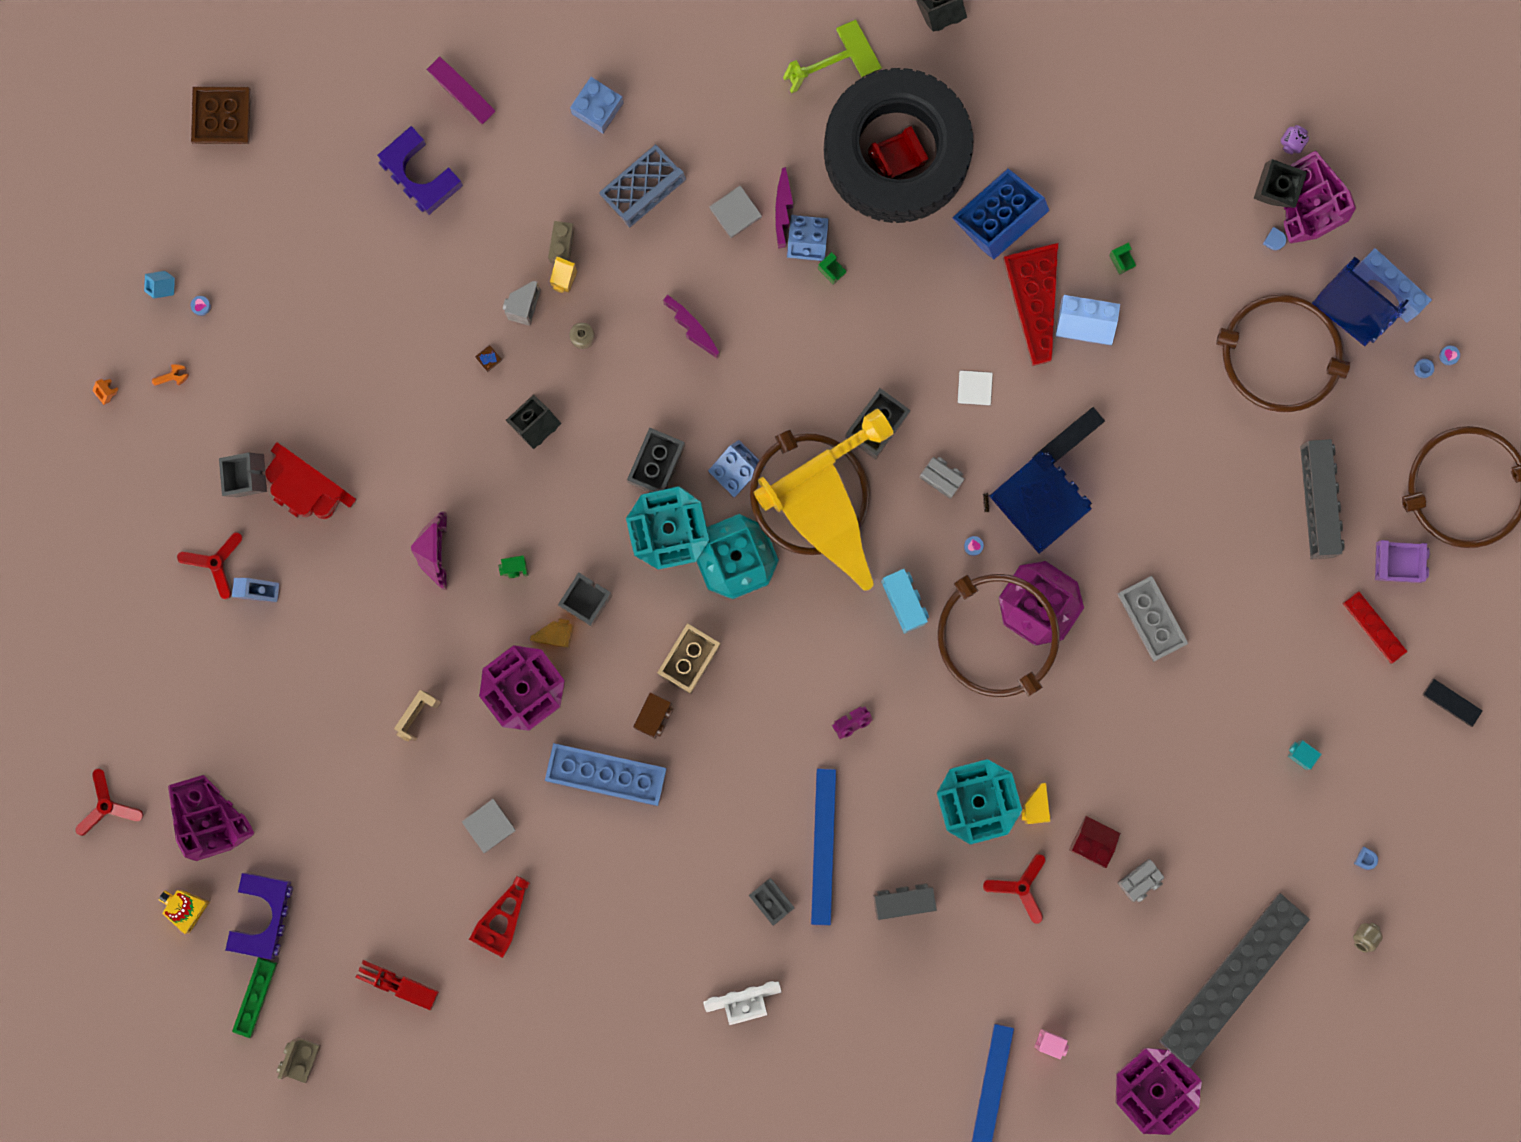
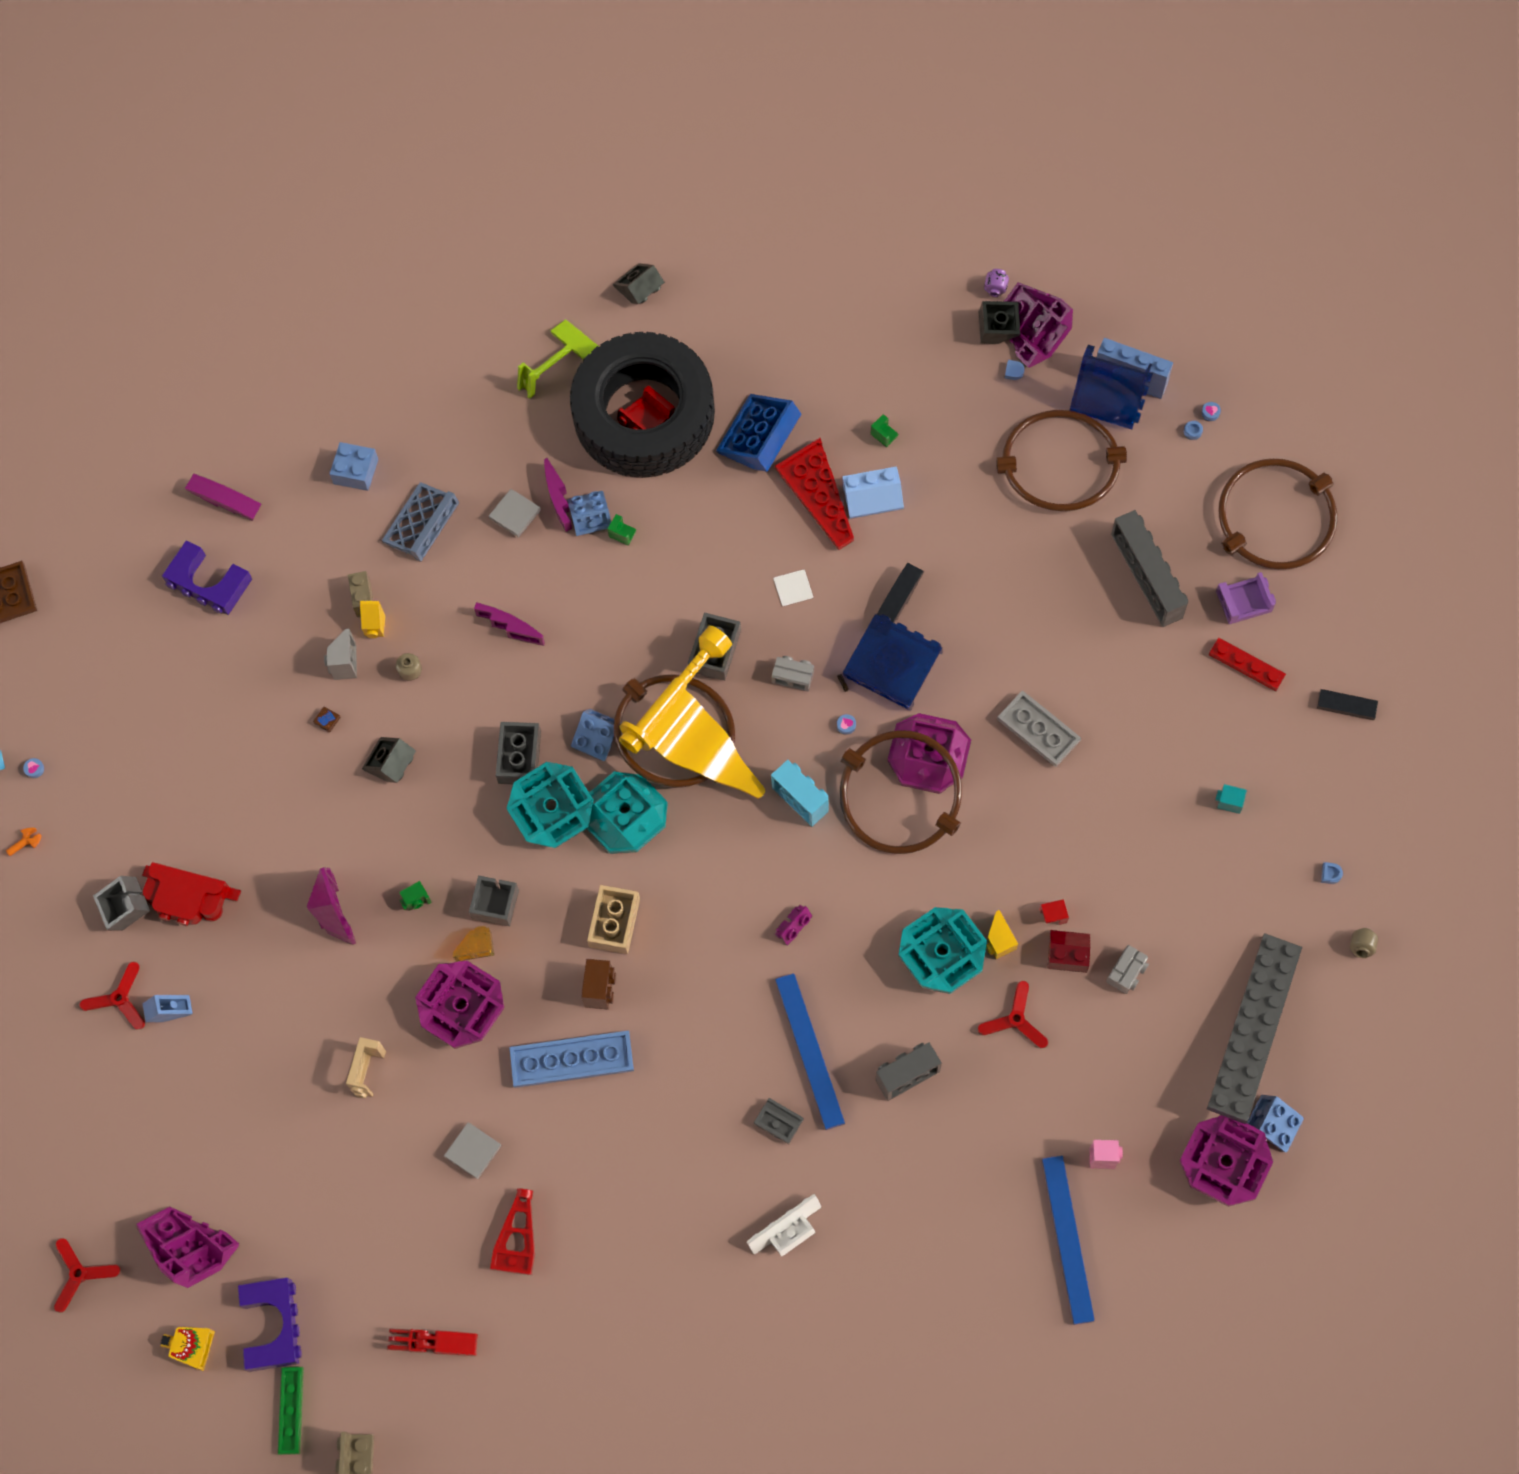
camera: 15 degrees left, 15 degrees down
none -> red panel [1039,899,1069,925]
none -> medium blue bracket [1247,1094,1304,1152]

